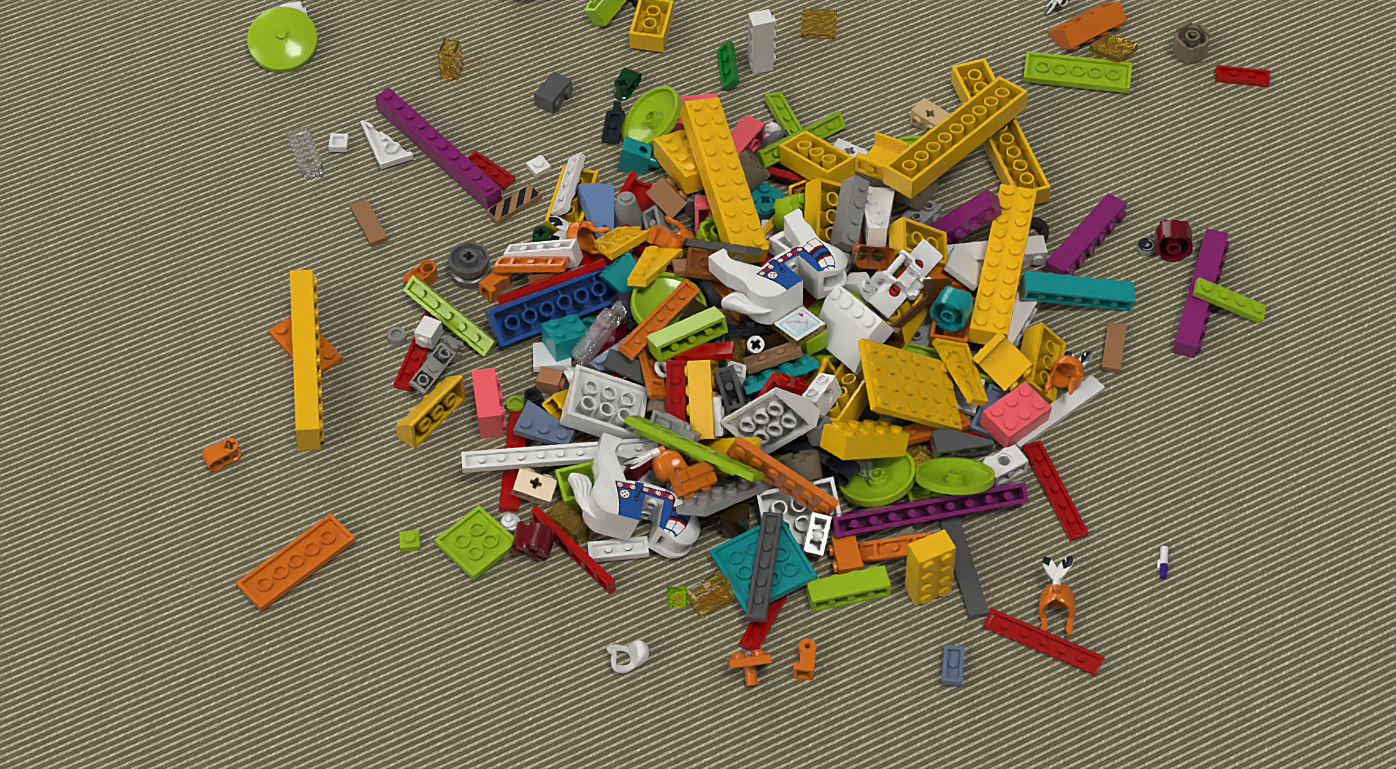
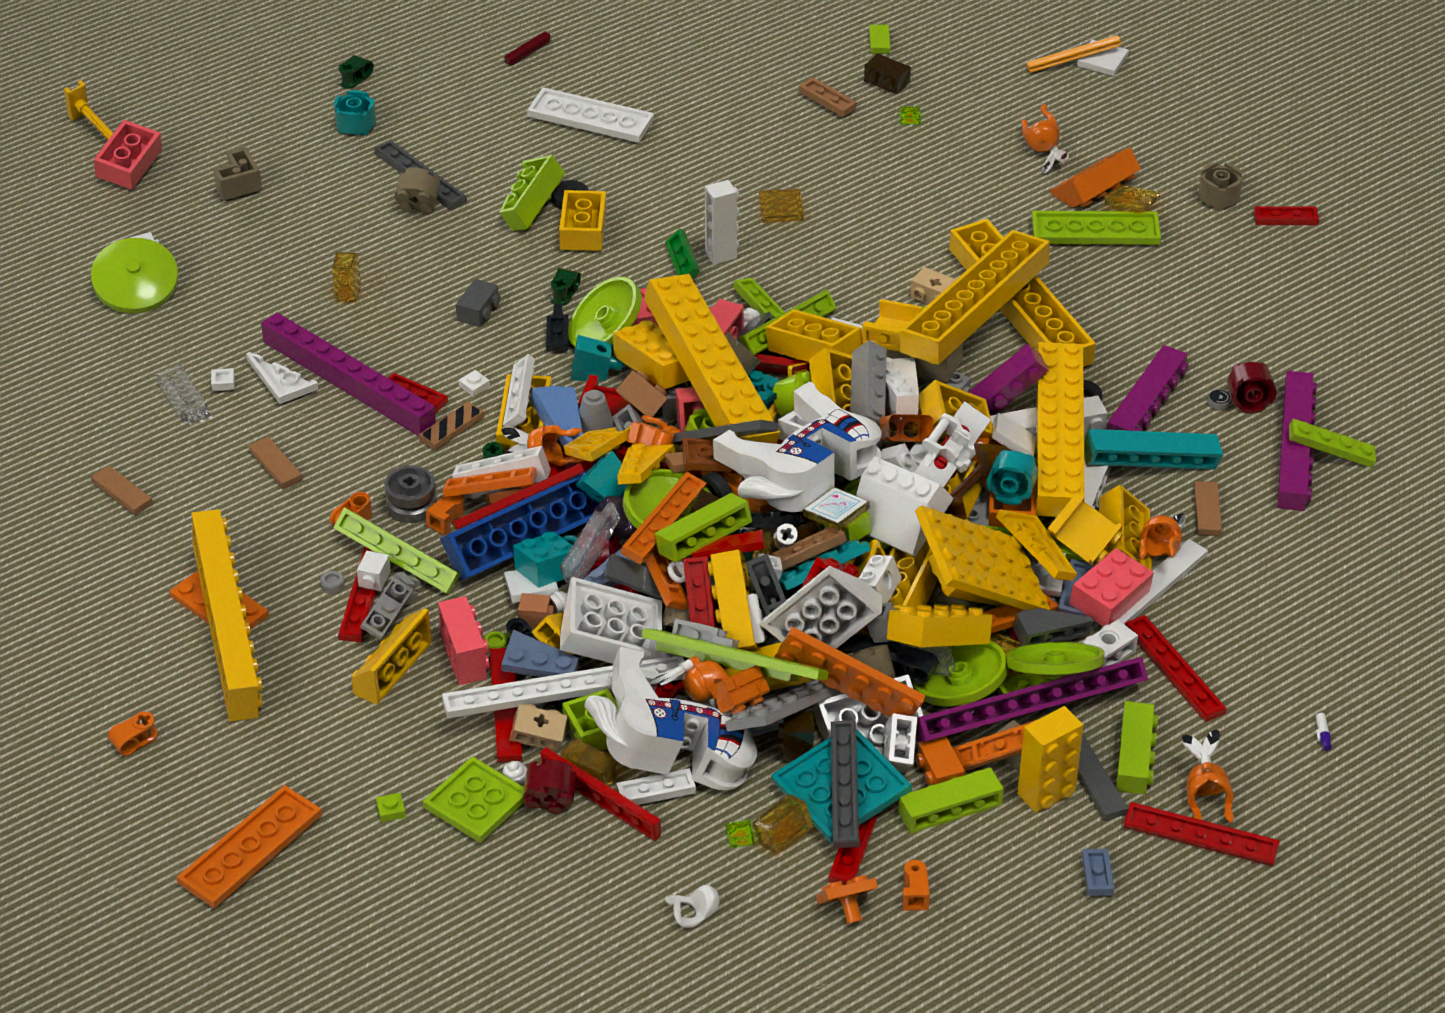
camera: 10 degrees left, 10 degrees down
none -> medium nougat tile [91,466,153,515]
none -> lime brick [1116,701,1158,795]

